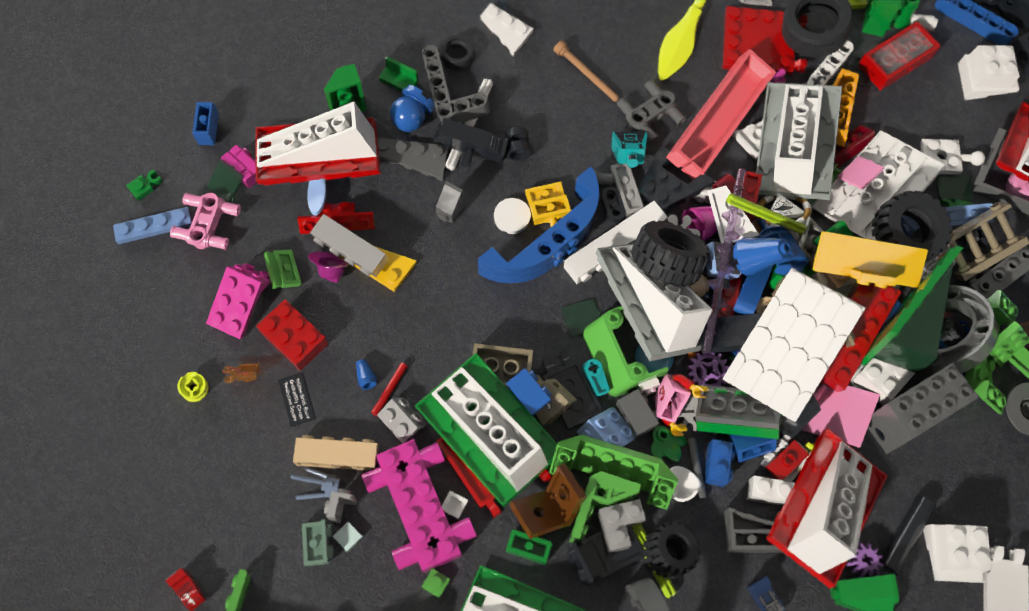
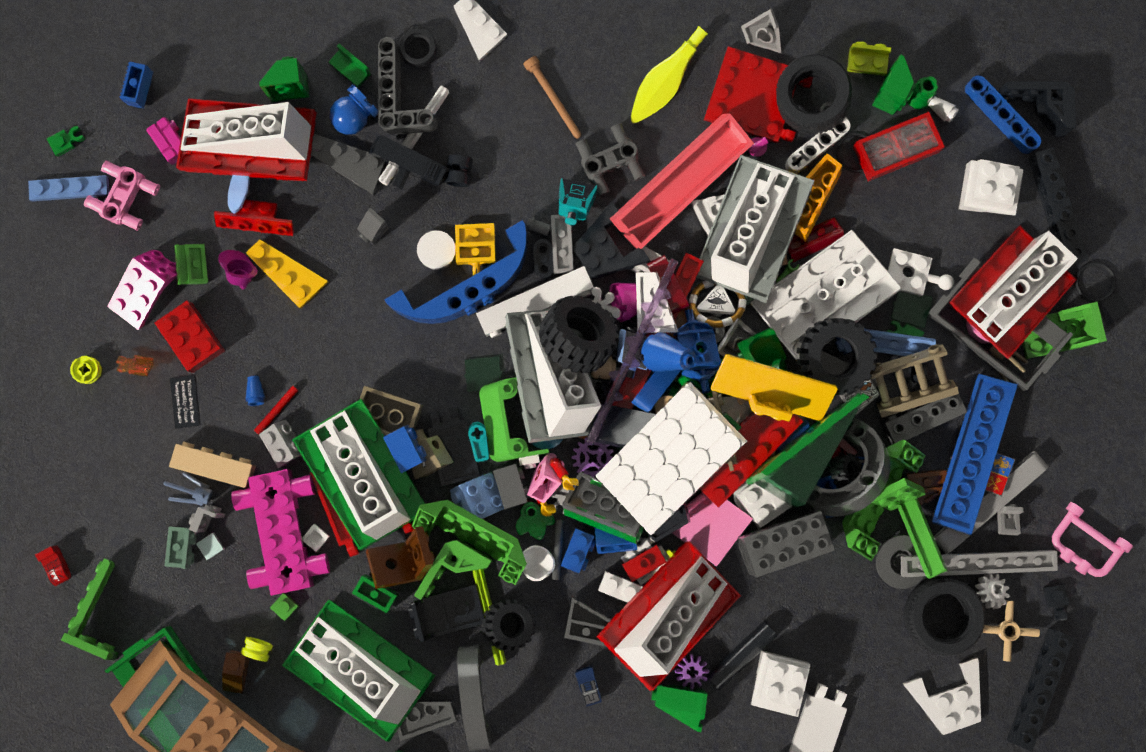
camera: 15 degrees right, 15 degrees up
clear green piece [207,160,244,203] -> none
light grey brick [310,214,389,277] -> none
light grey brick [597,499,646,554] -> none
lime axle [726,193,807,234] -> none
bright pink piece [838,156,884,190] -> none

